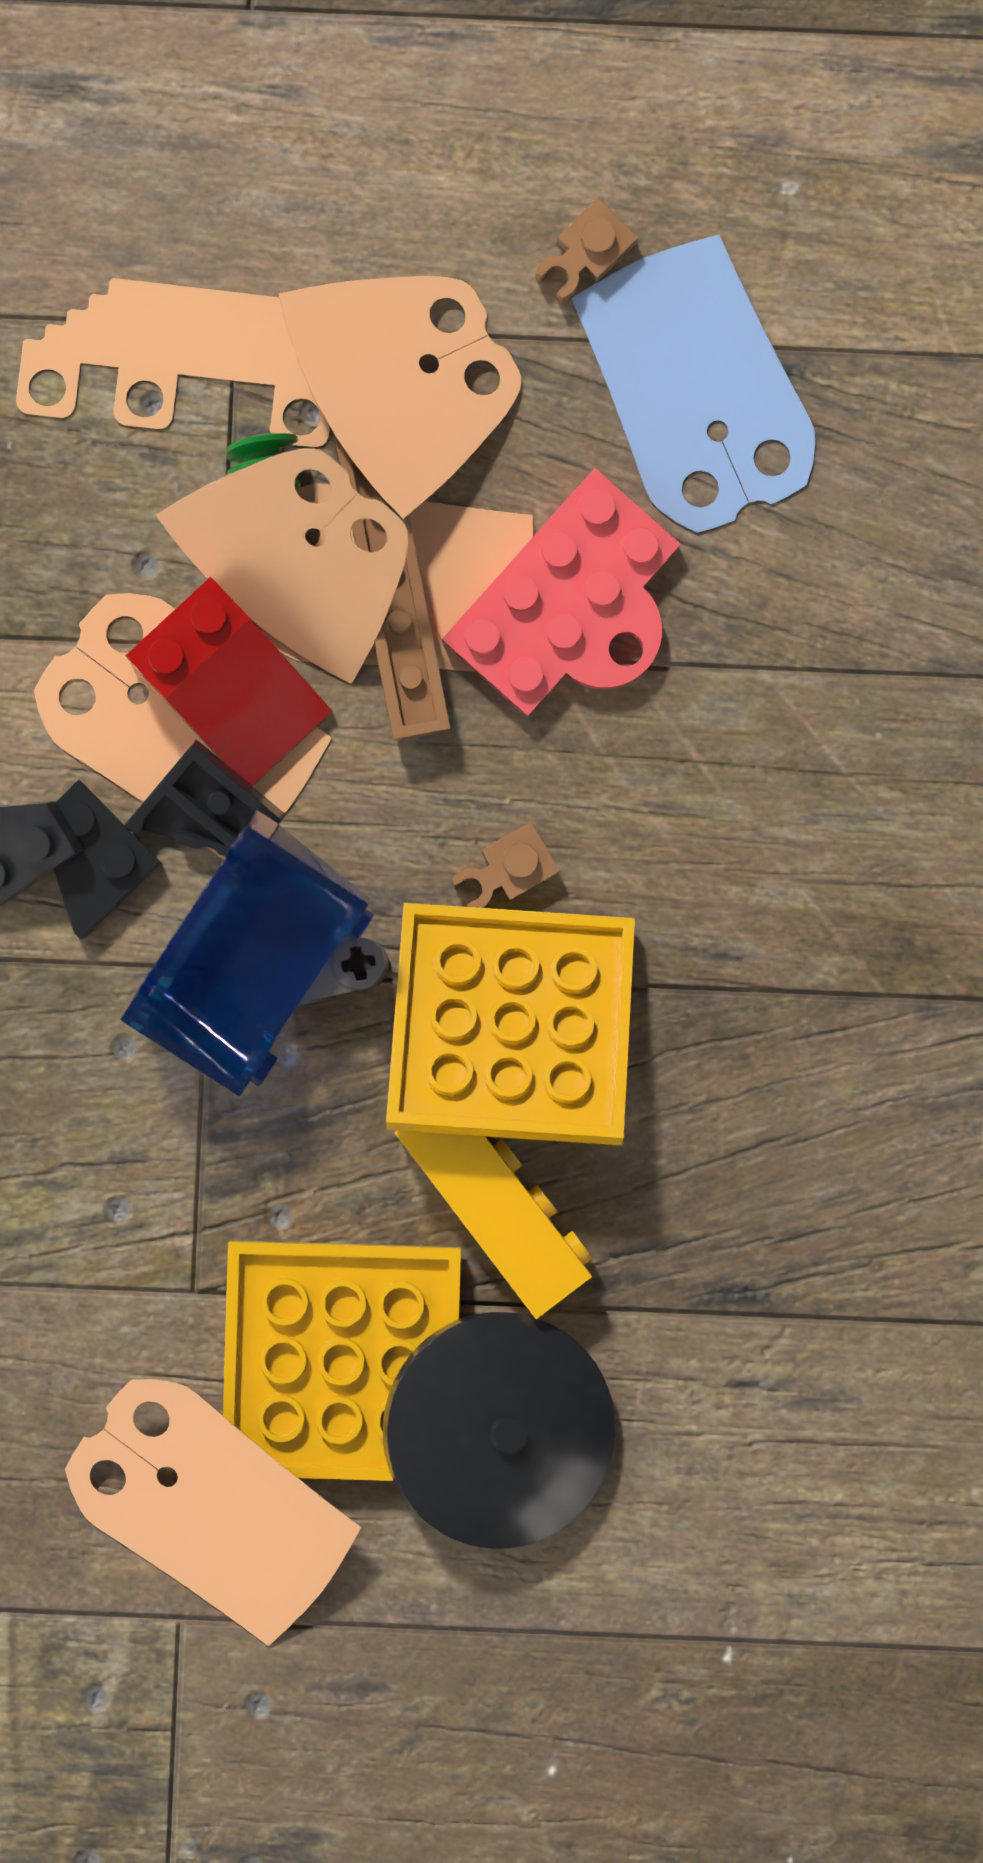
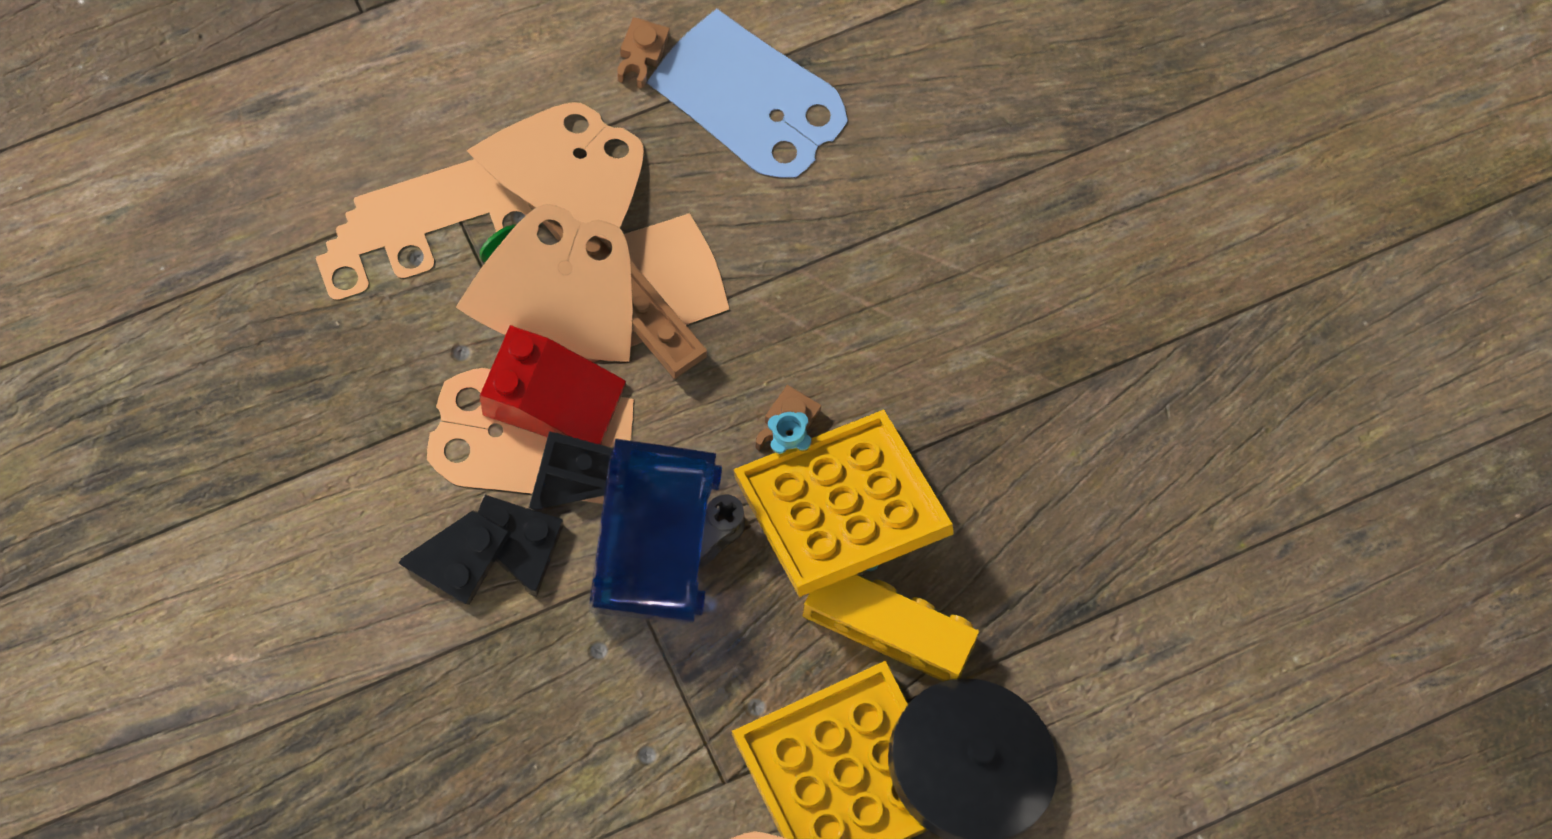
camera: 30 degrees left, 20 degrees down
coral plate [442,468,681,718] -> none
none -> medium azure plate [768,412,811,454]

